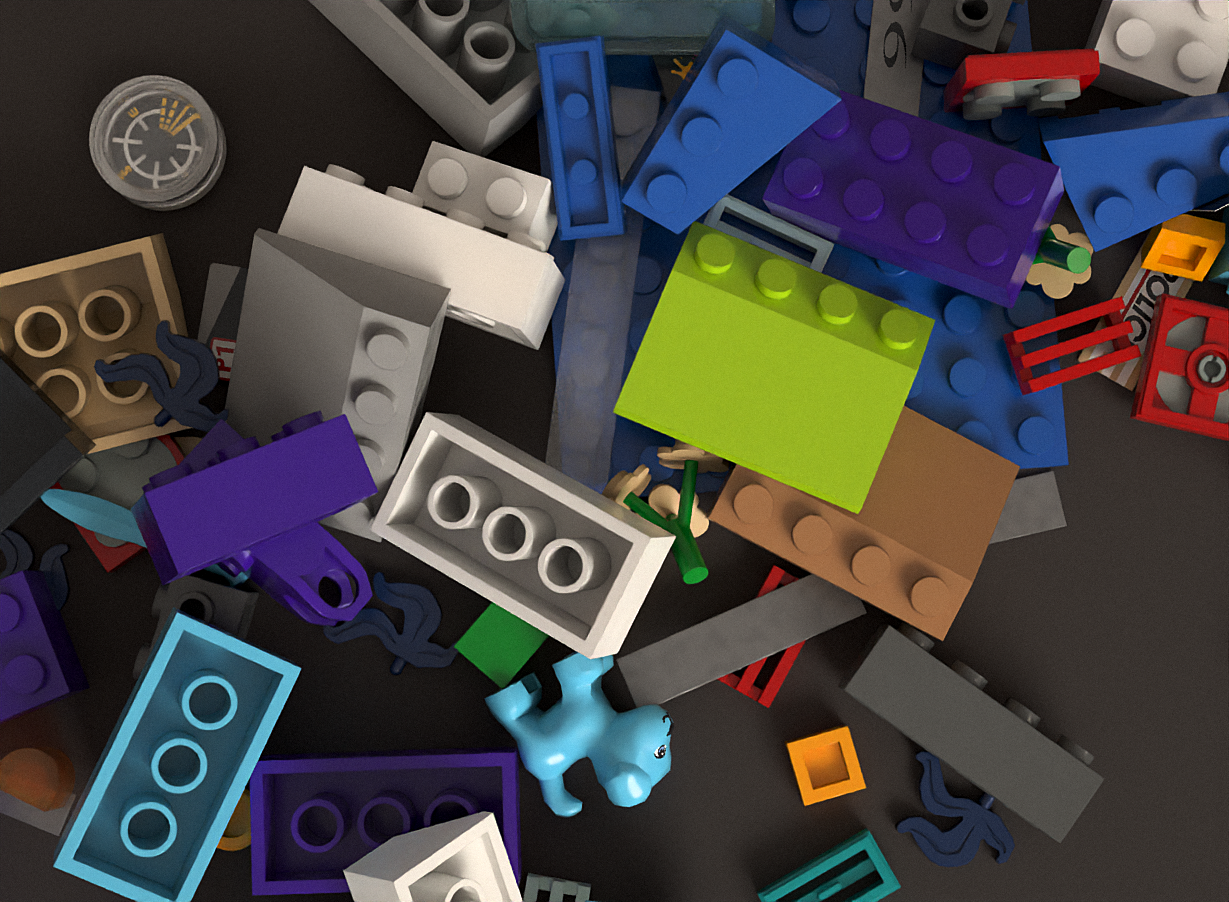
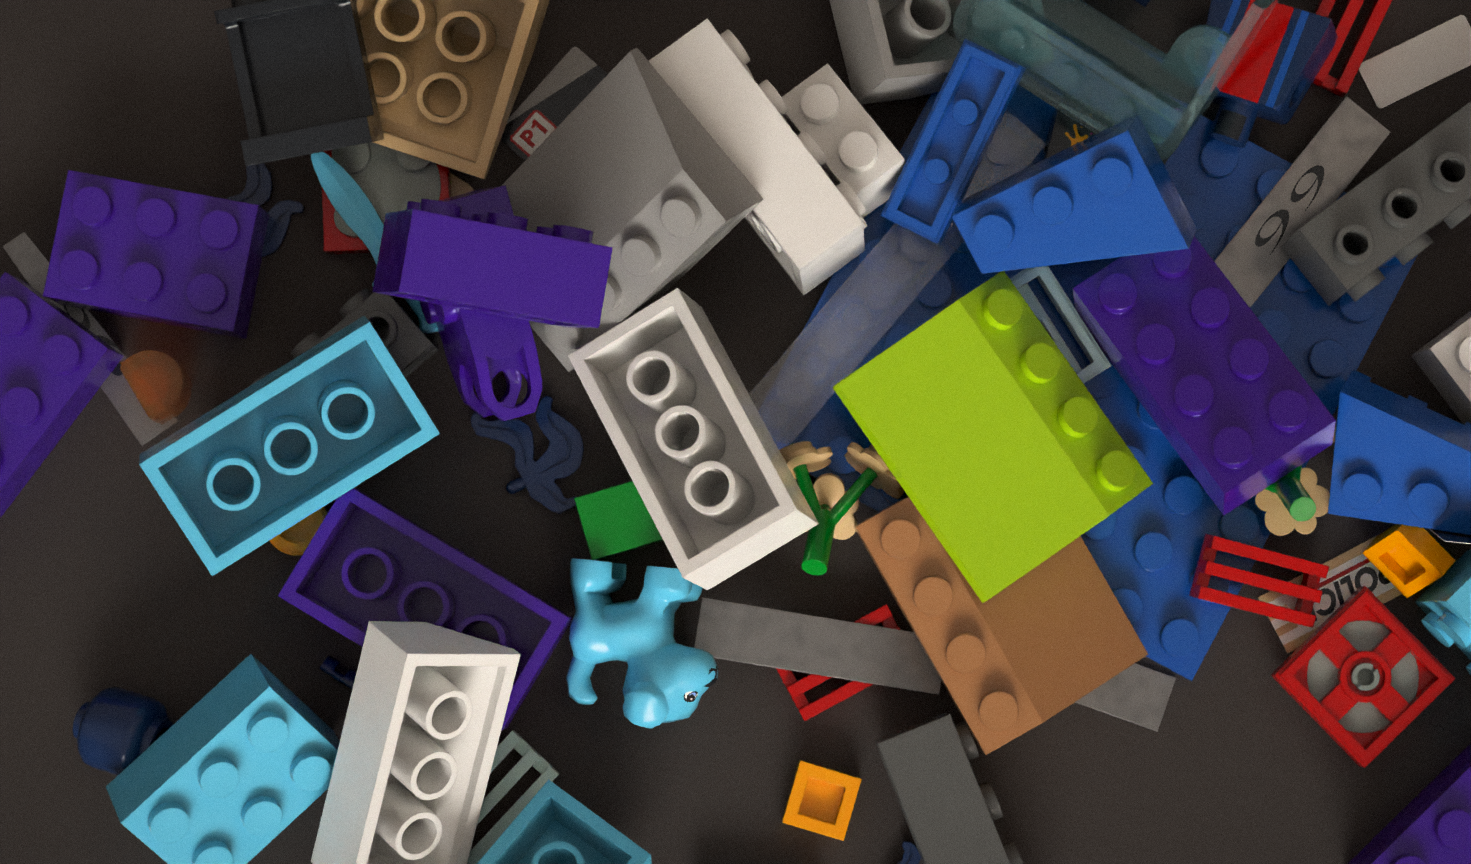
camera: 30 degrees right, 0 degrees up
dark blue piece [94,320,229,432] -> none
piece [943,48,1100,120] -> none

